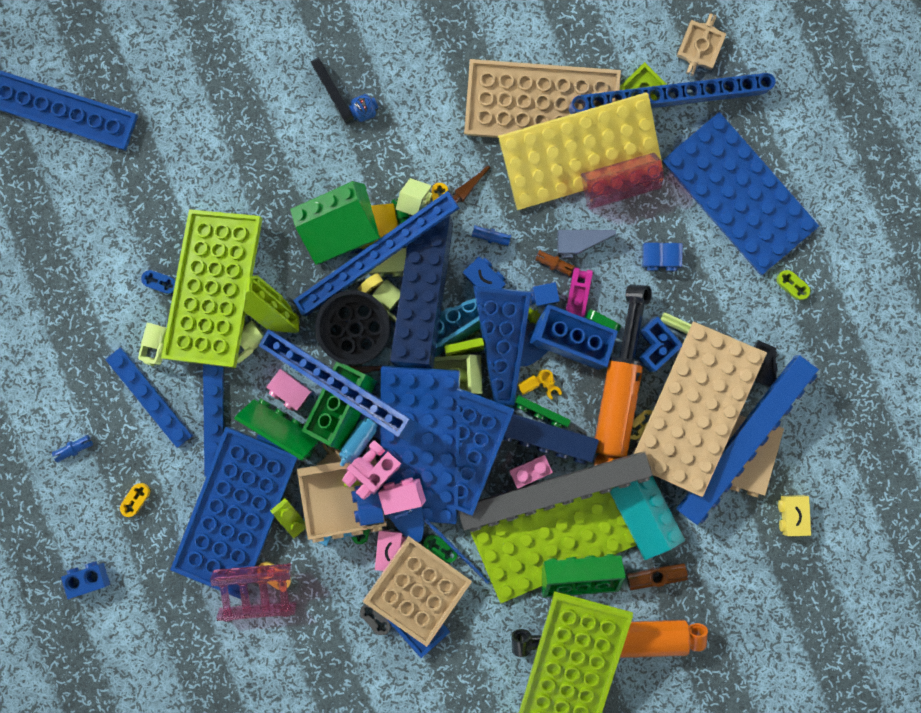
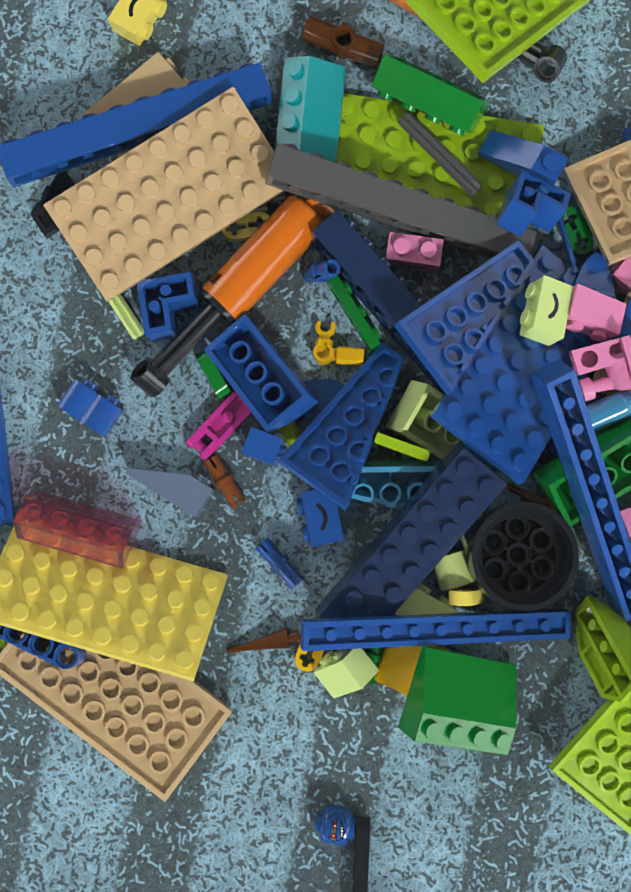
camera: 150 degrees left, 0 degrees up
none -> blue pin [302,259,340,283]
none -> dark grey axle [399,112,482,196]
none -> blue slope [477,130,569,184]
none -> blue brick [496,168,571,237]
none -> yellowish green brick [519,275,574,346]

